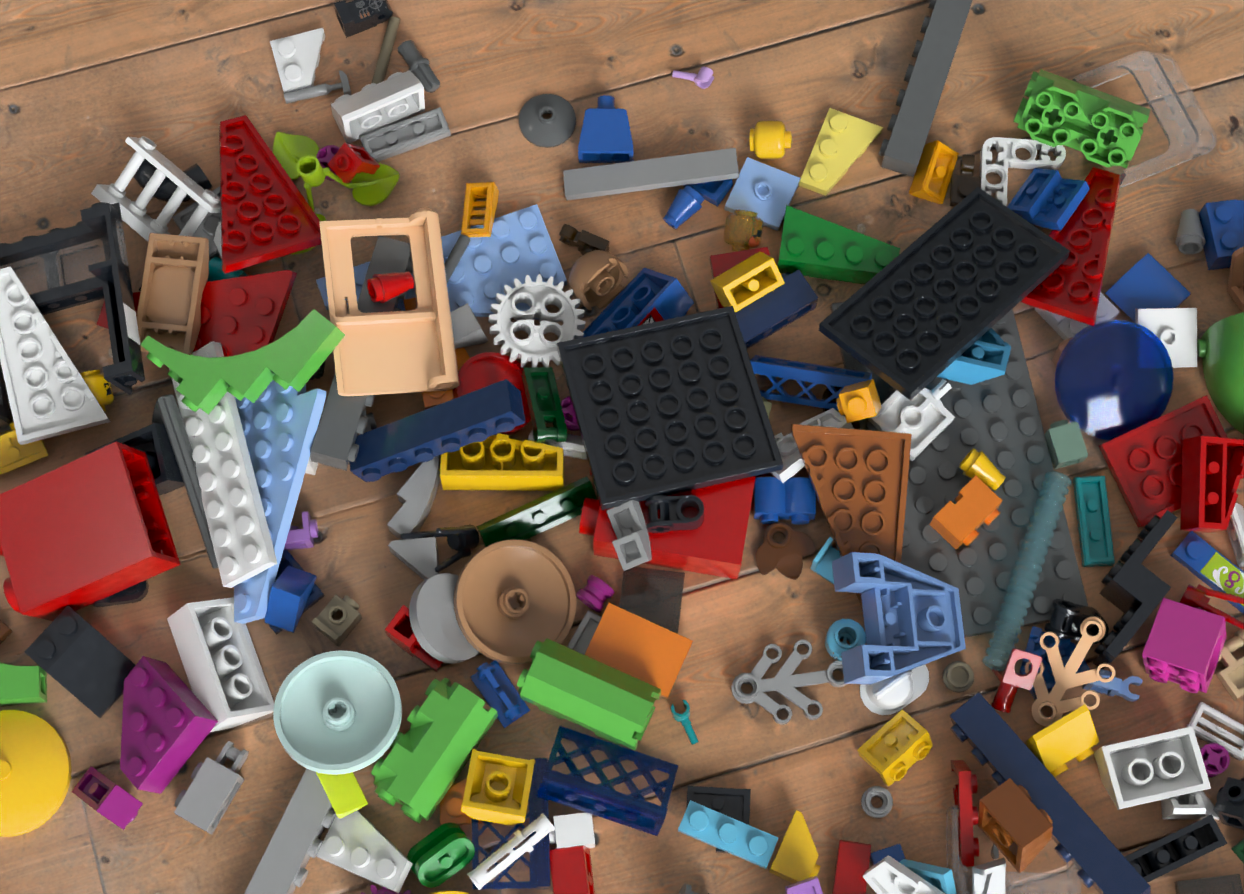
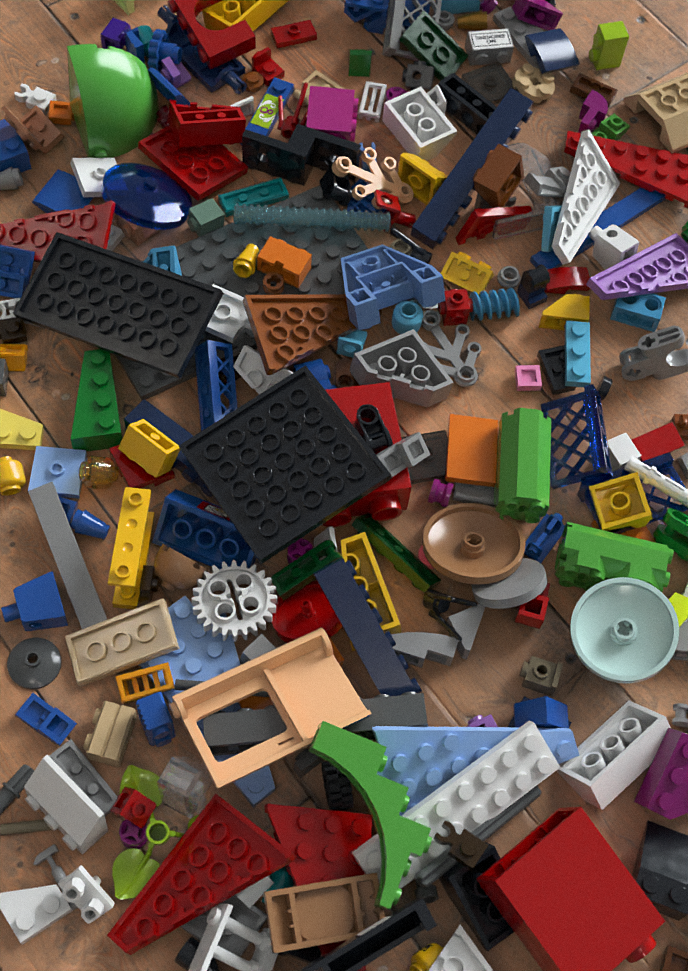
camera: 115 degrees left, 10 degrees down
red cone [367,271,414,303] -> none
teal hand [671,700,699,745] -> none
light orange brick [837,379,882,423] -> none
none -> blue slope [15,693,77,746]
none -> white hips [58,865,115,924]
none -> tan tile [65,598,180,687]
none -> tan brick [84,701,137,767]
none -> yellow fence [108,487,155,609]
none -> blue brick [136,692,175,747]
none -> clear wedge [157,756,212,819]
none -> dark orange bush [263,272,284,295]
none -> light grey brick [349,329,454,407]
none -> black plant [390,228,433,264]
none -> dark brown plate [434,821,488,871]
none -> red brick [438,289,473,326]
none -> dark azure piece [469,288,520,321]
none -> bright pink plate [514,365,542,391]
none -> leg [517,264,550,309]
none -> black tile [594,376,613,401]

